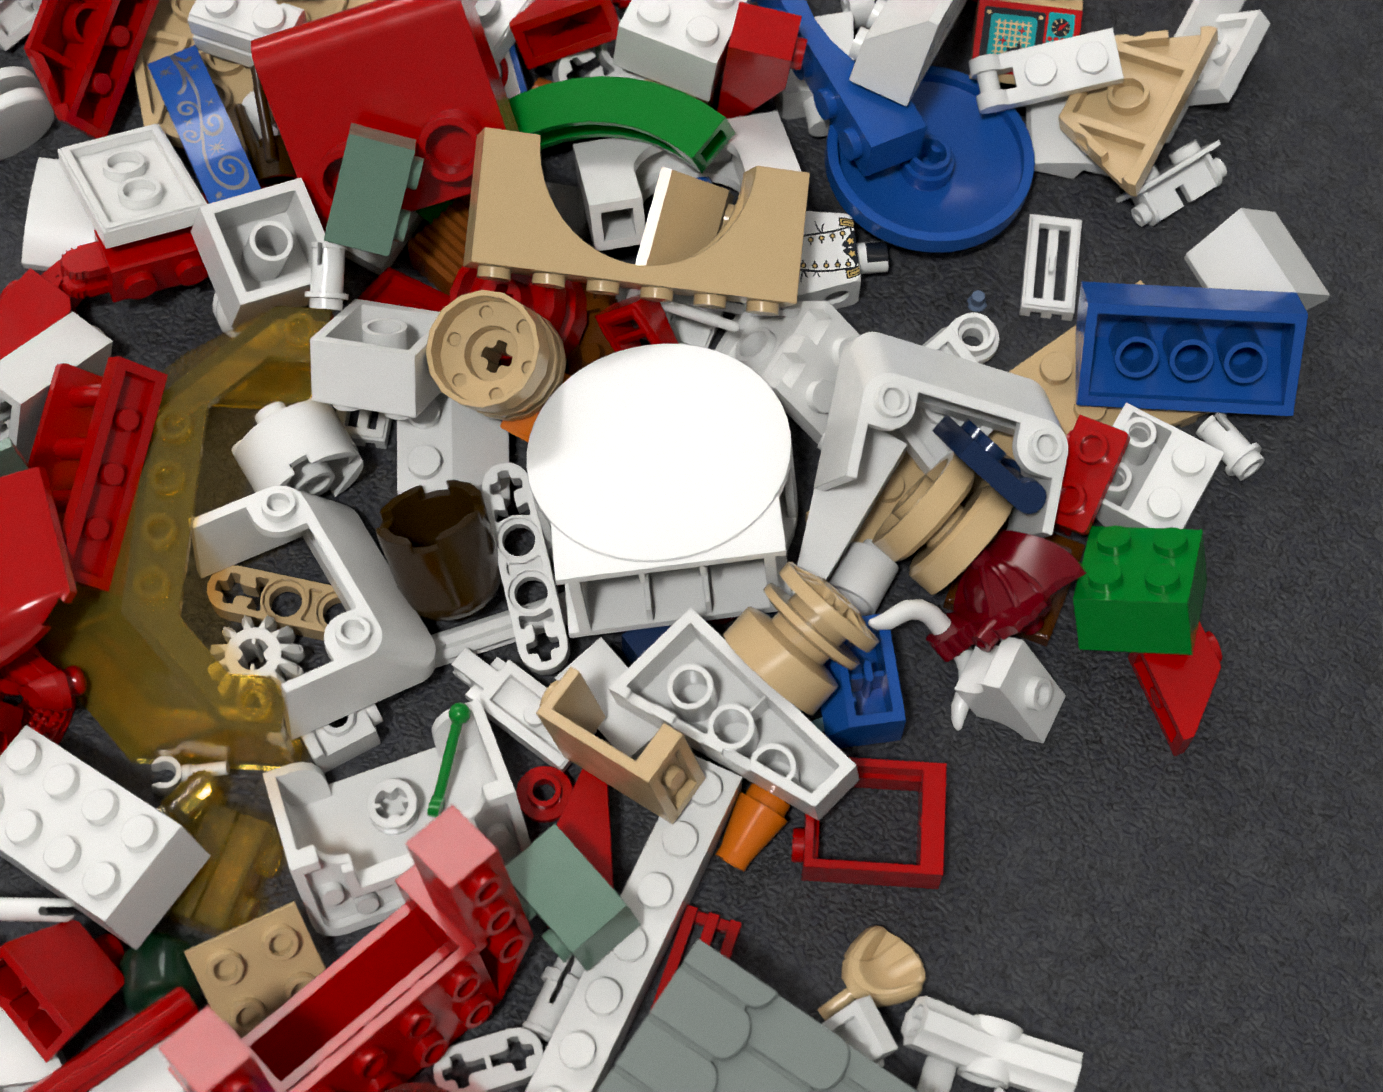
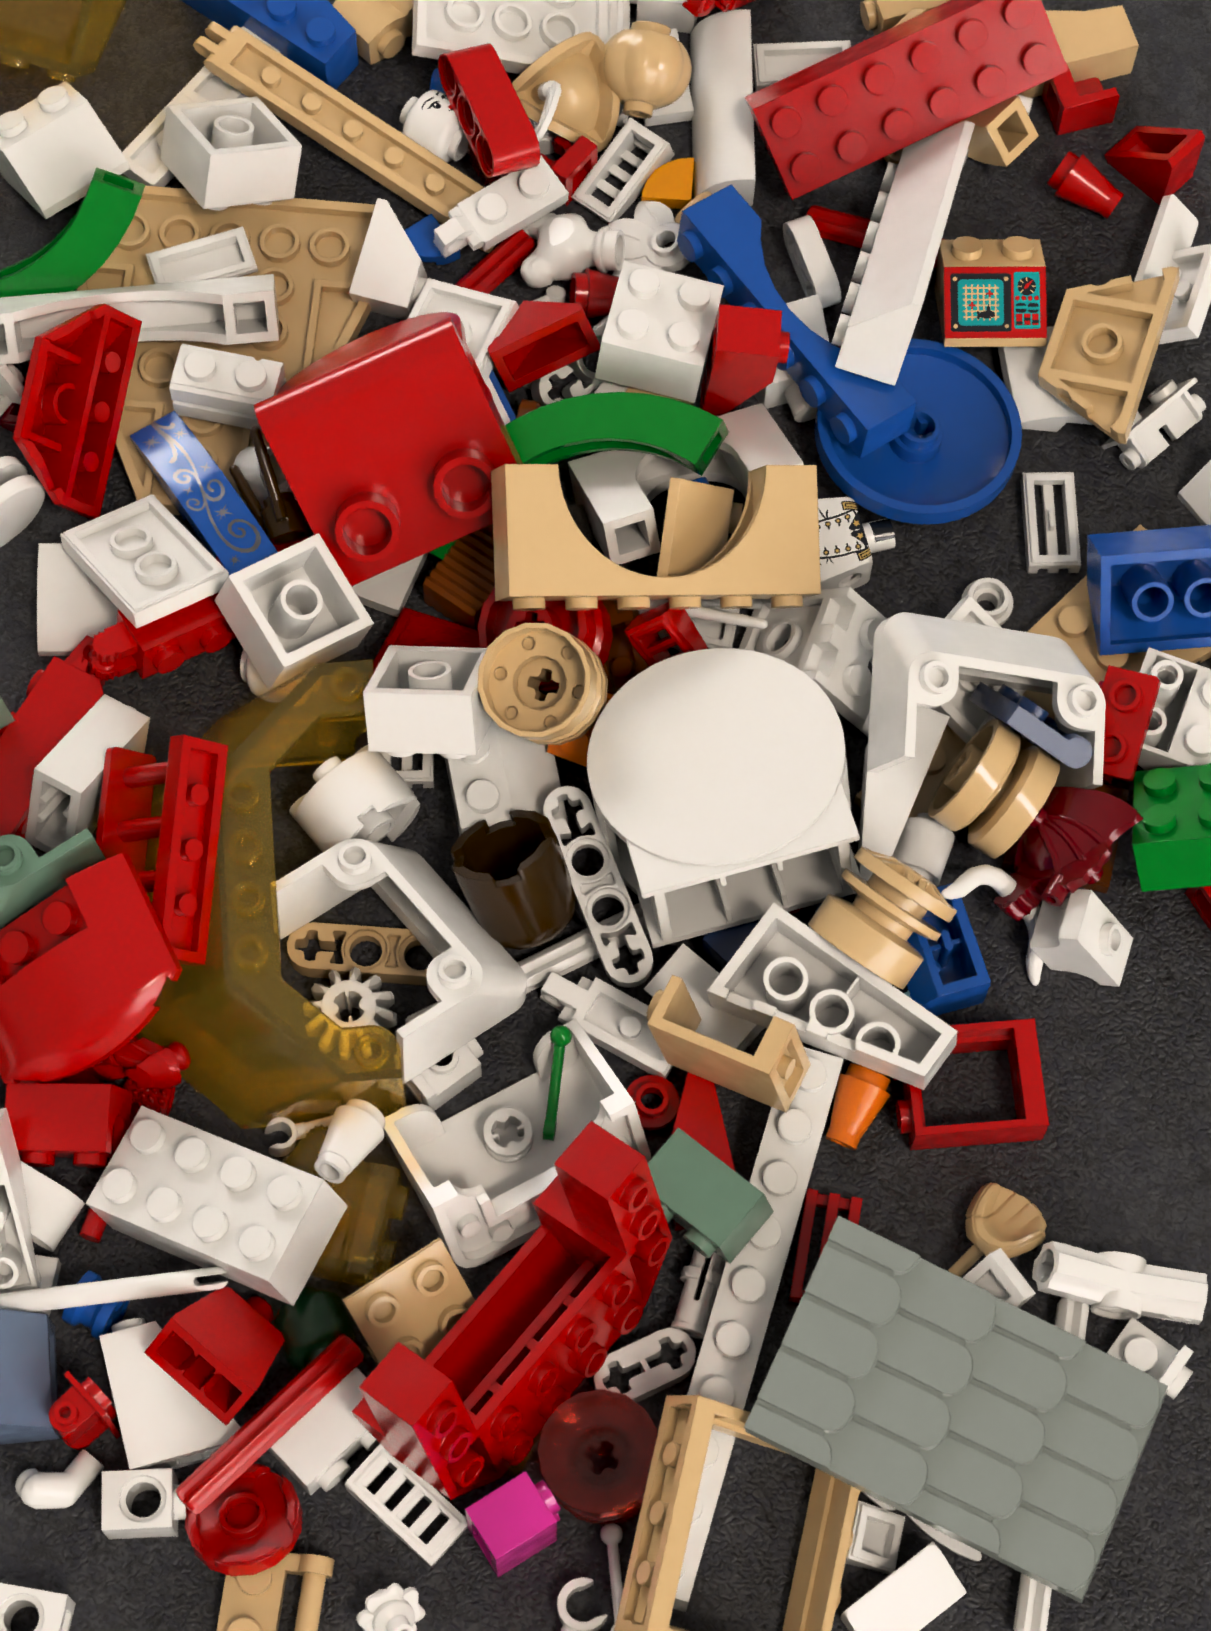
camera: 10 degrees left, 0 degrees up
white pin [304,242,349,311] -> none
sand green brick [324,123,424,257] -> none
sand blue piece [967,290,987,312] -> none
white plate [968,28,1124,114] -> none
none -> white cone [314,1099,386,1184]

